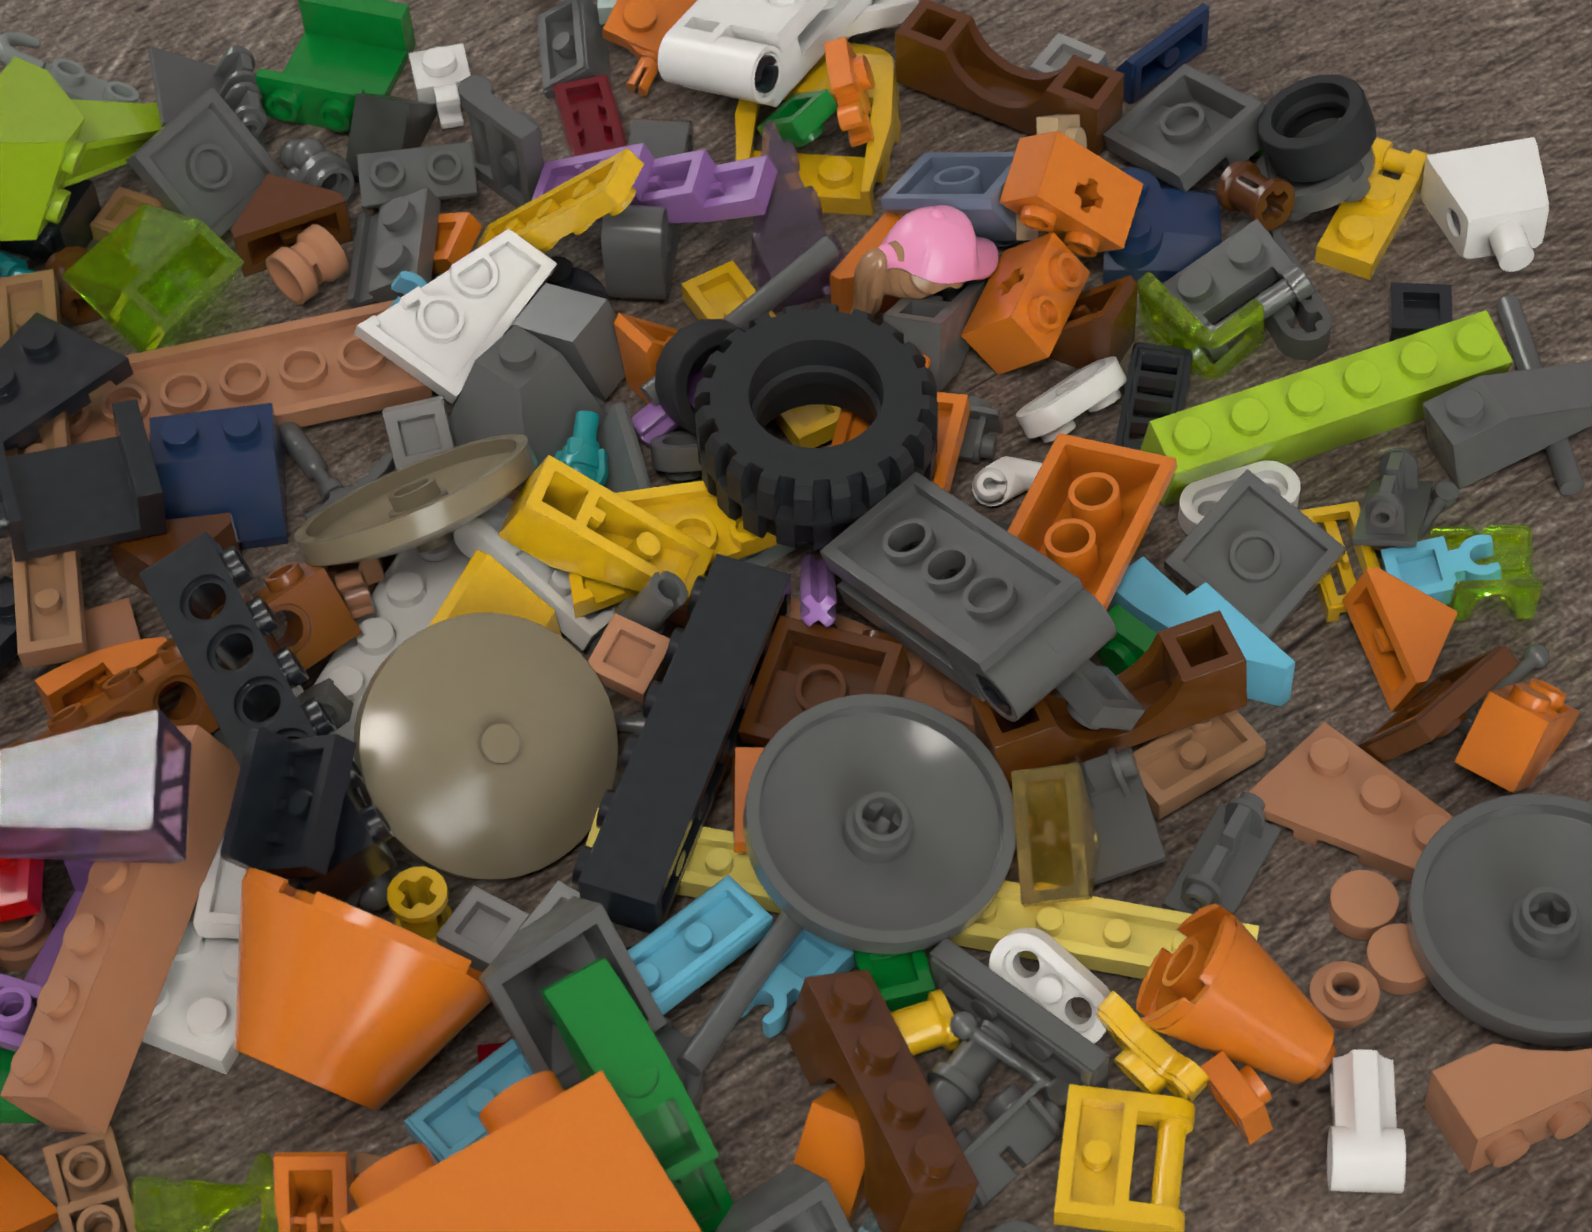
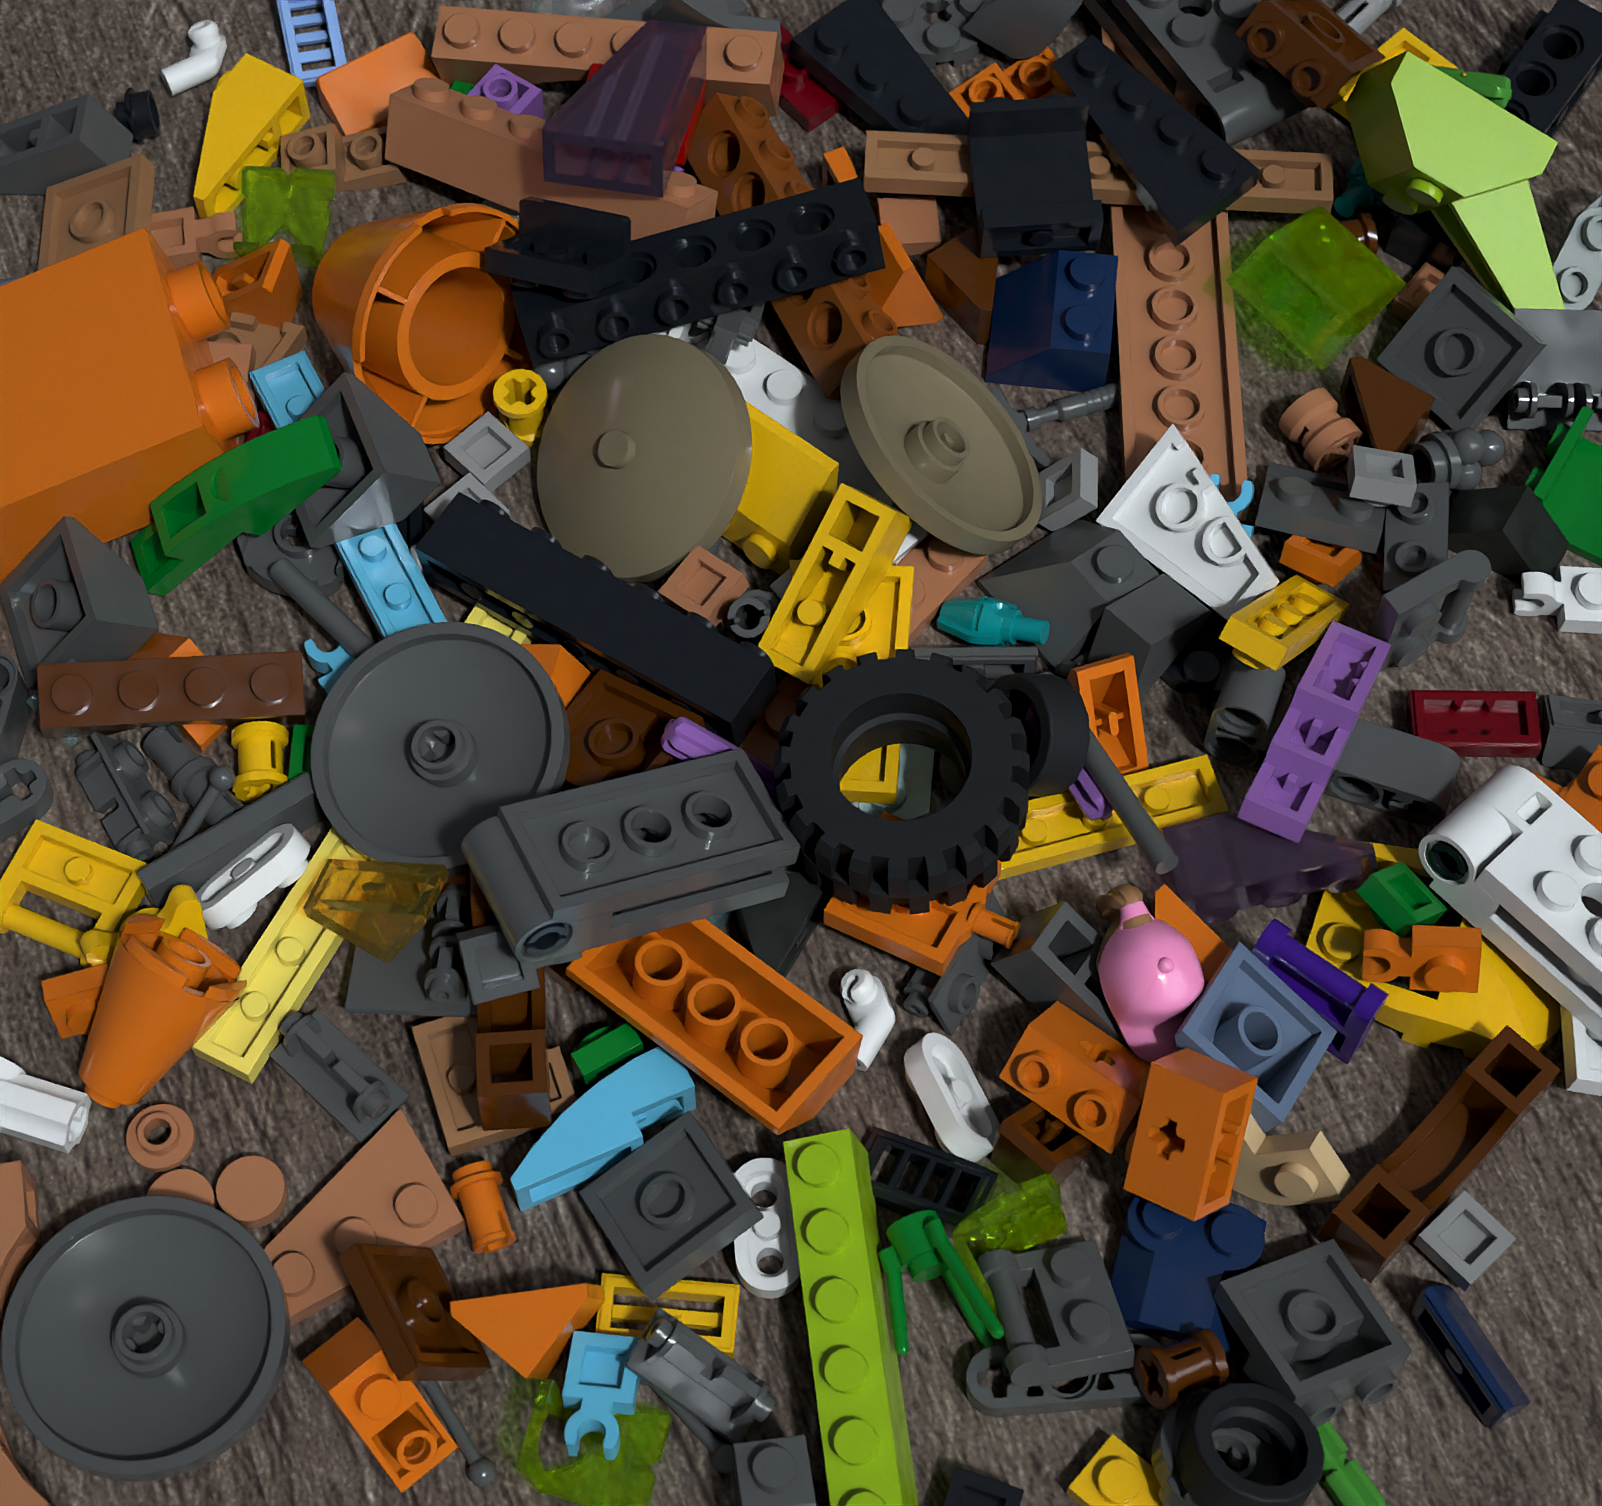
camera: 100 degrees right, 10 degrees up
none -> orange pin [449,1161,517,1254]
none -> green plant [877,1210,1004,1356]
none -> dark purple plate [1252,918,1389,1065]
none -> light grey plate [1346,445,1417,507]

